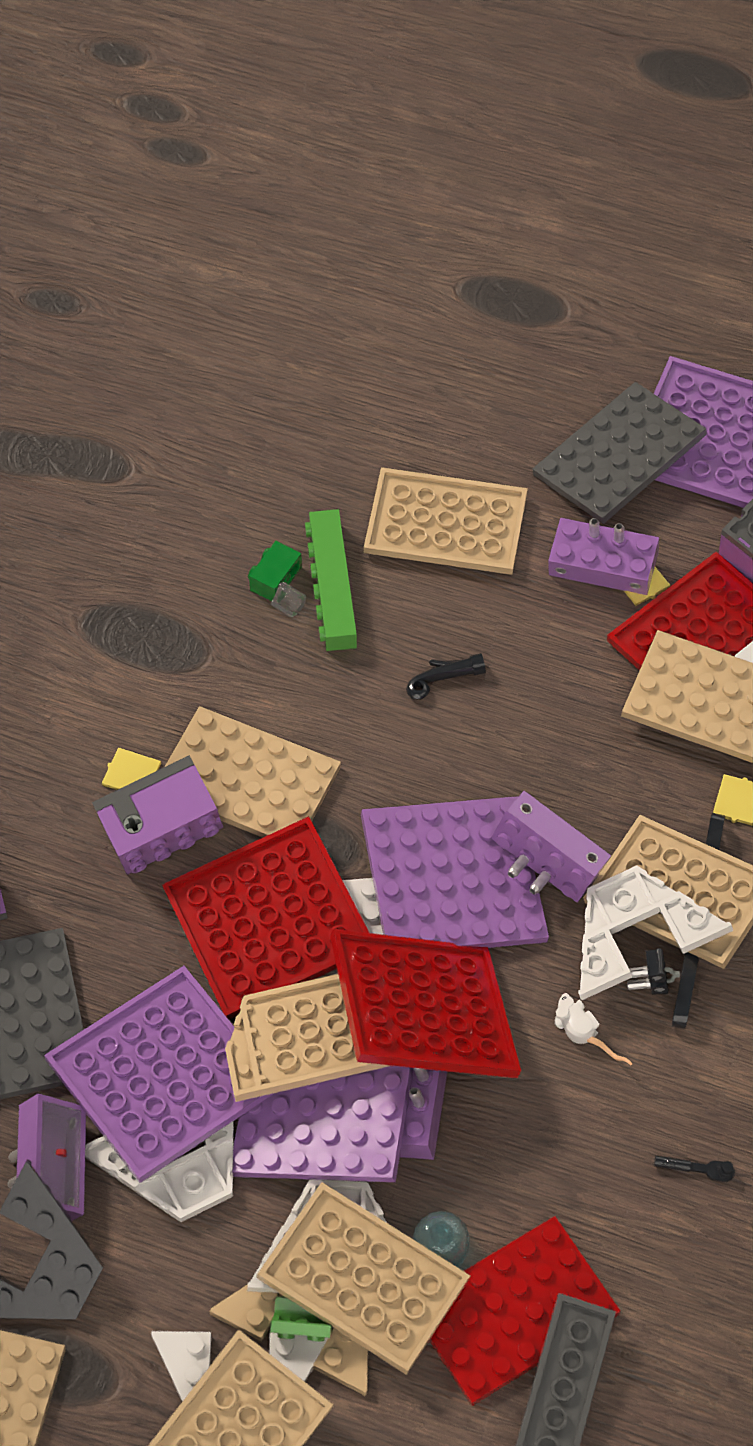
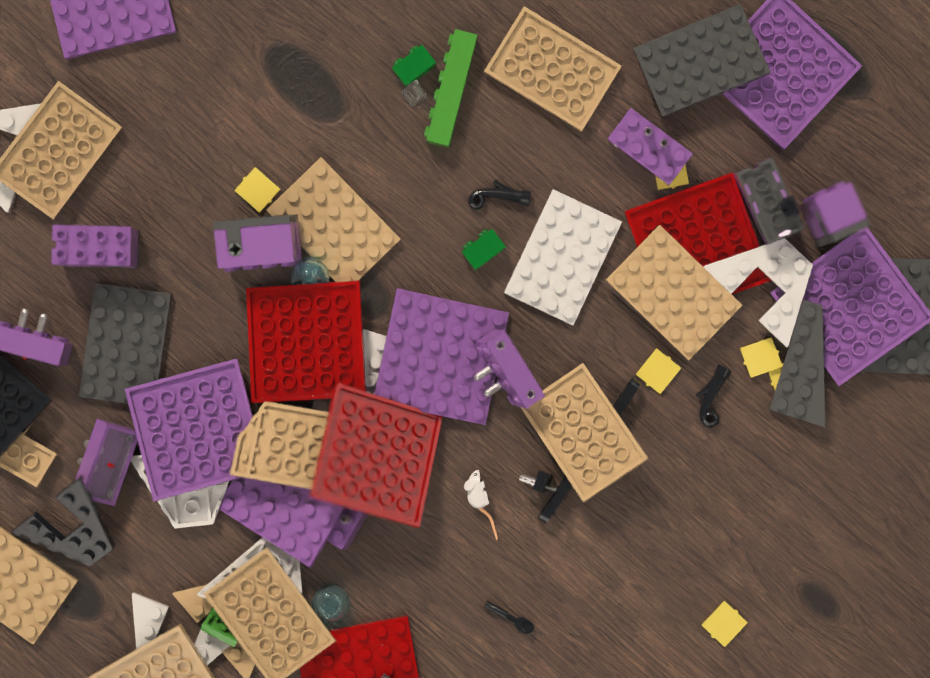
camera: 20 degrees right, 30 degrees up
white wing [579,866,733,1000] -> none
none -> clear light blue cylinder [291,257,329,285]
none -> green brick [462,229,506,271]
none -> white plate [504,189,622,326]

